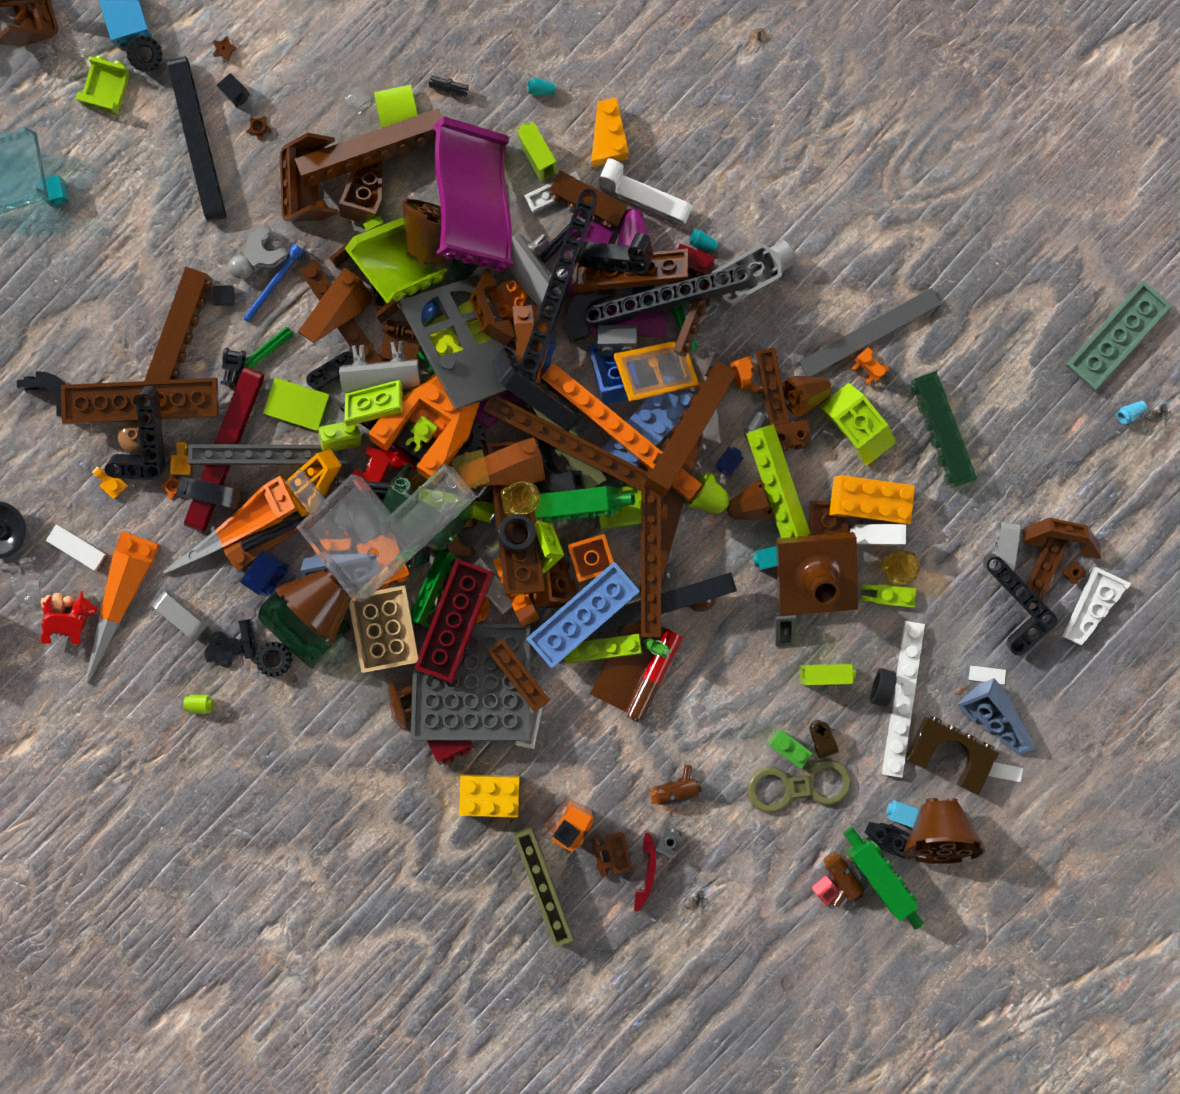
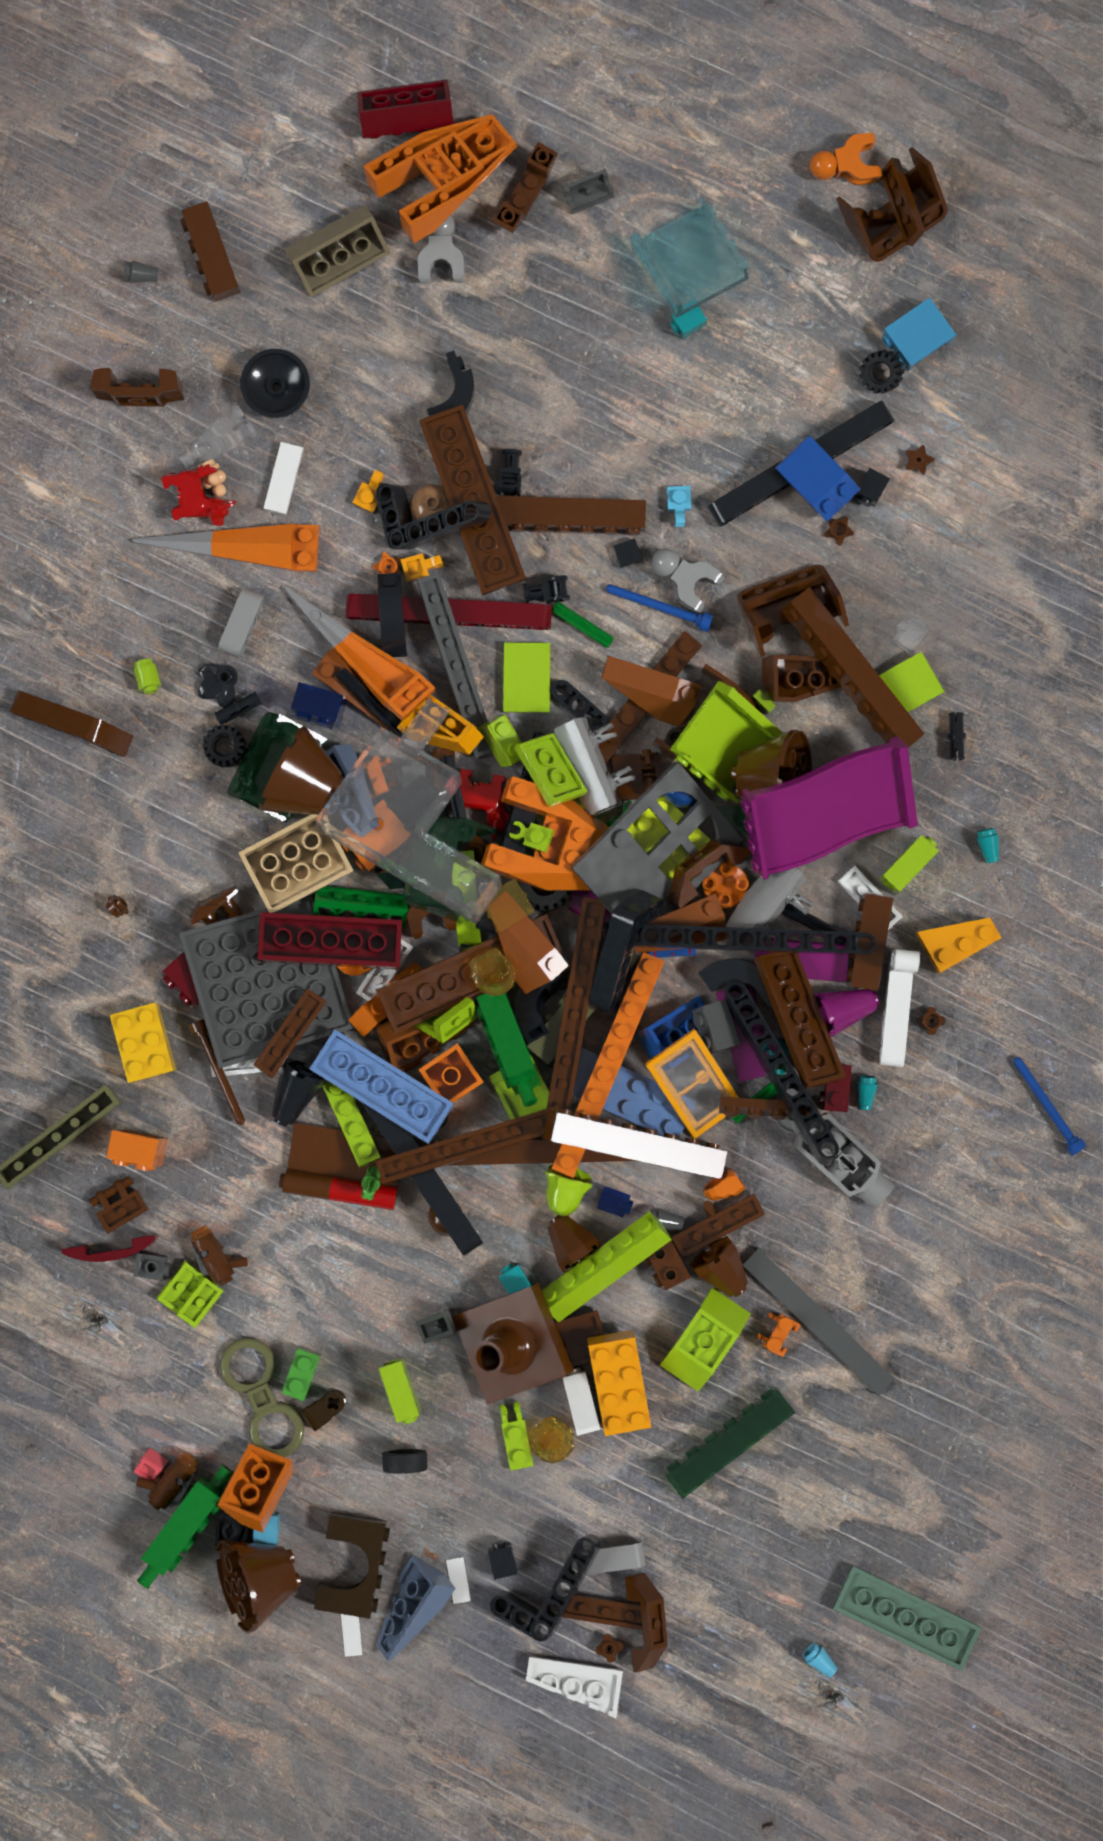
camera: 75 degrees right, 0 degrees up
lime panel [76,56,131,115] -> none
black tyre [497,514,536,553] -> none
black tile [552,819,580,848] -> none
black beam [577,233,653,274] -> none
white plate [882,621,925,778] -> none
none -> reddish brown beam [9,690,134,757]
none -> reddish brown plate [106,895,129,918]
none -> lime slope [156,1260,224,1328]
none -> reddish brown piece [189,1019,245,1125]
none -> orange slope [218,1443,293,1533]
none -> black cone [272,1058,326,1127]
none -> black brick [488,1541,518,1580]
none -> black connector [497,449,522,496]
none -> medium azure plate [667,486,691,527]
none -> blue slope [775,435,861,522]
none -> reddish brown plate [917,1007,945,1035]
none -> blue piece [1013,1057,1087,1156]

